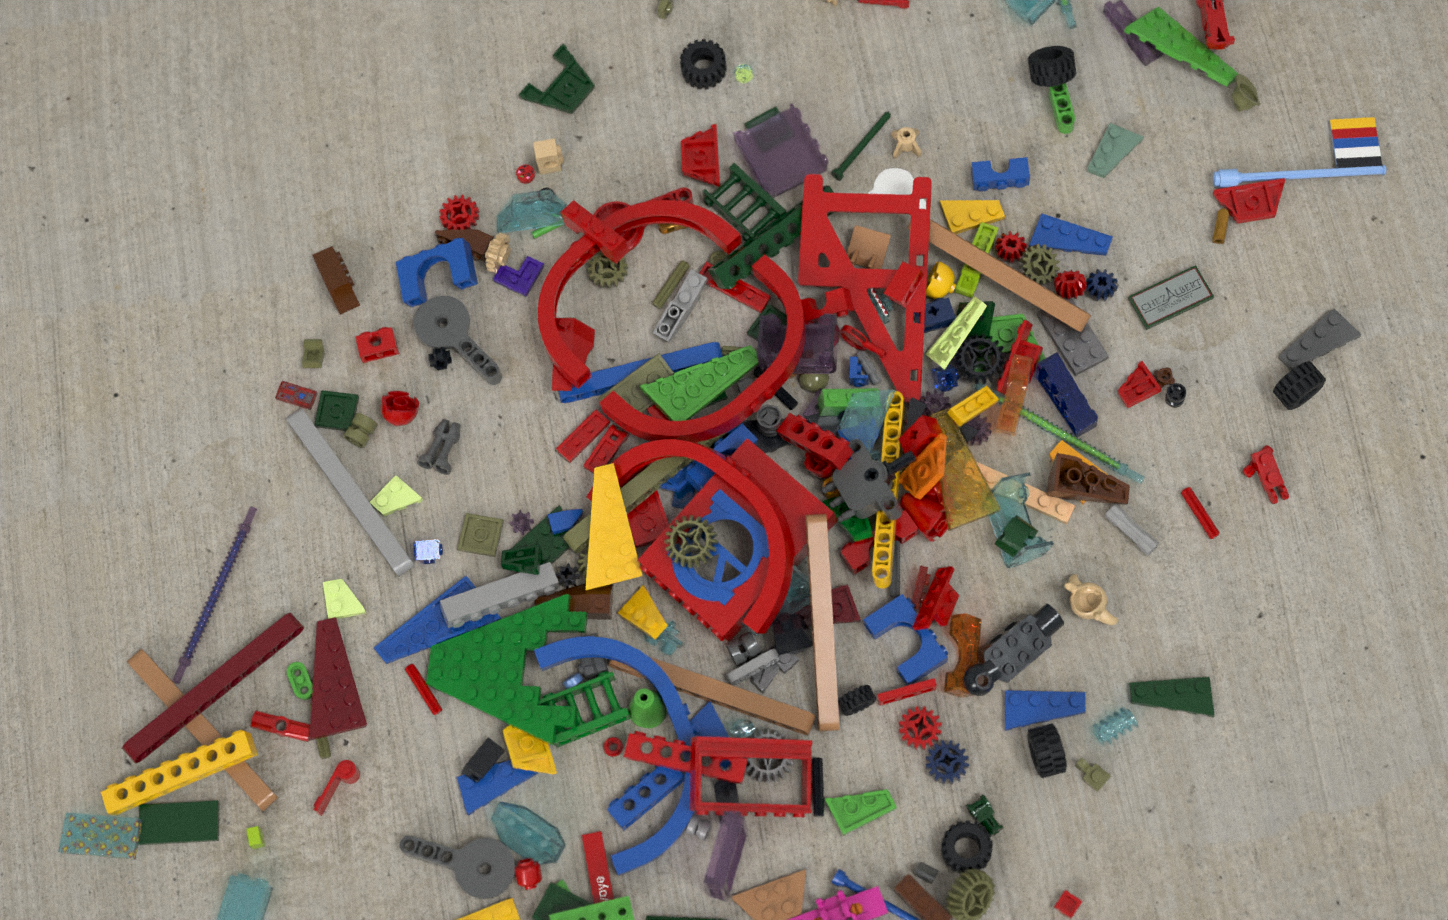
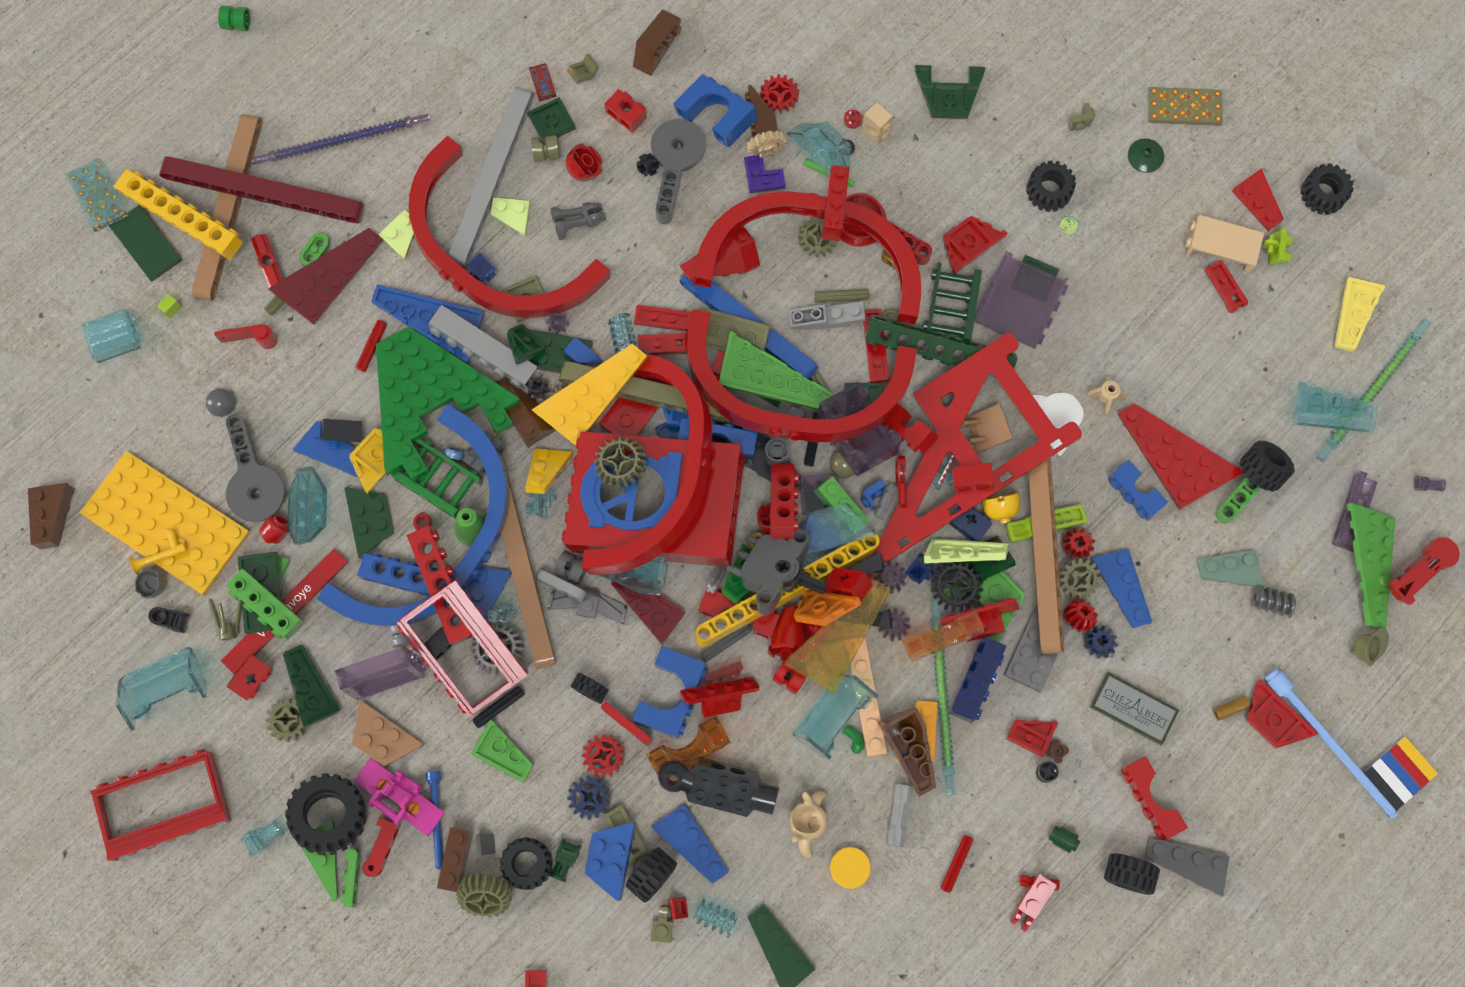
camera: 45 degrees right, 5 degrees up
black torso [772,612,813,655] -> none
beam [806,514,839,732] -> none
dark green bar [831,112,891,181] -> none
yellow wing [940,200,1005,234] -> none
yellow plate [947,385,999,427] -> none
dark green cylinder [994,515,1038,558] -> none
none -> dark grey hair [206,388,235,417]
none -> green wheel [218,5,250,31]
none -> dark green wing [344,487,394,559]
none -> red arch [408,136,610,318]
none -> blue wing [585,822,636,901]
none -> olive plate [604,805,649,865]
none -> clear light blue piece [608,313,637,354]
none -> red slope [668,897,688,920]
none -> light grey axle [706,566,726,594]
none -> red wheel [772,658,809,695]
none -> yellow tile [830,847,871,889]
none -> green arm [843,725,865,754]
none -> dark green brick [1048,826,1080,853]
none -> red wing [1117,404,1243,510]
none -> red arch [1121,756,1188,840]
none -> dark grey piece [1251,585,1296,618]

